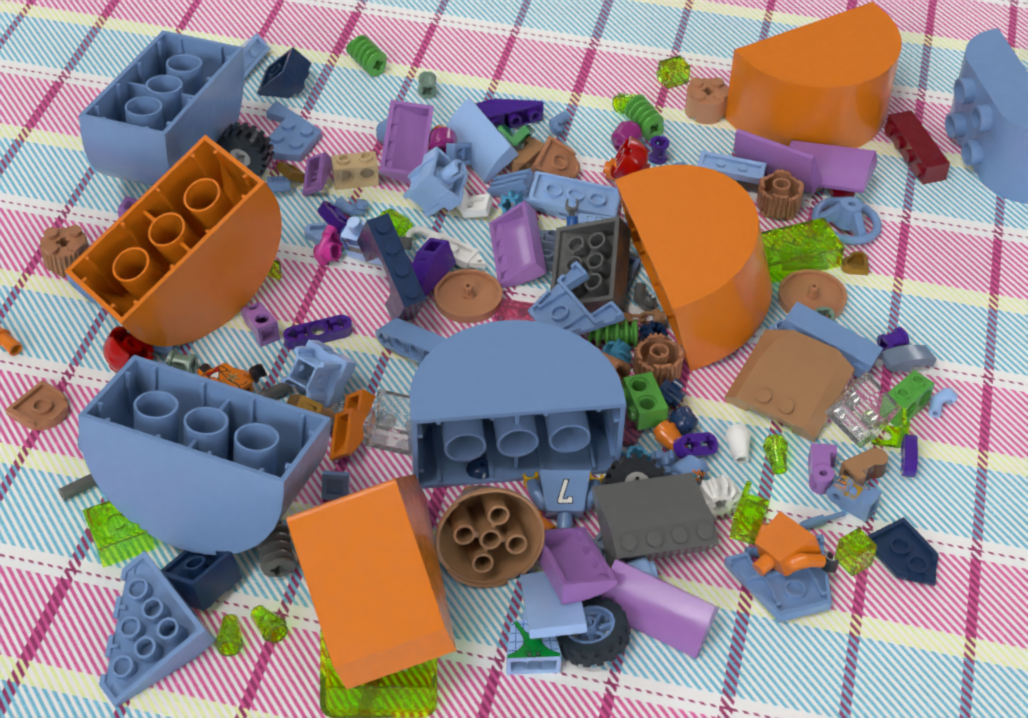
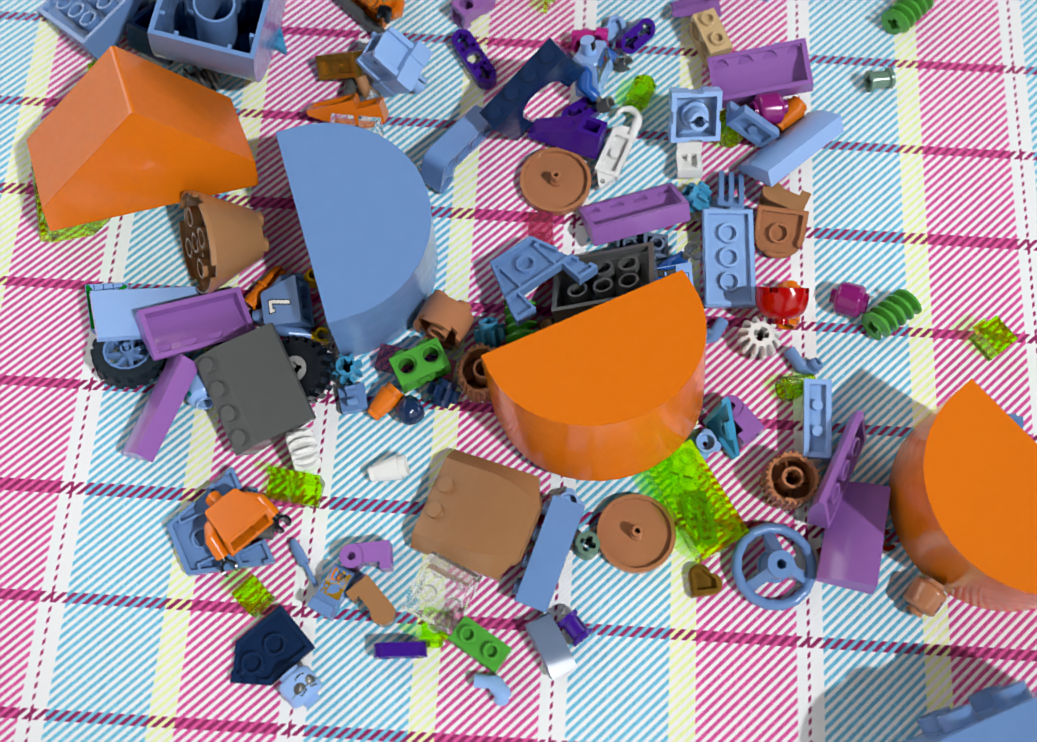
camera: 80 degrees right, 25 degrees up
medium blue tile [321,471,350,500] -> none
medium blue arm [334,198,368,216] -> none
dark purple slope [475,98,544,131] -> none
green panel [497,125,535,147] -> none
medium blue arm [549,111,569,135] -> none
clear neon green cone [612,93,642,114] -> none
dark purple bush [649,136,670,165] -> none
medium blue head [669,455,709,486] -> none
dark purple beam [673,432,719,459] -> none
nougat brick [685,77,729,124] -> none
clear neon green cone [763,434,788,475] -> none
dark red brick [884,110,950,185] -> none
none -> light blue head [279,664,322,709]
none -> nougat head [903,575,947,618]

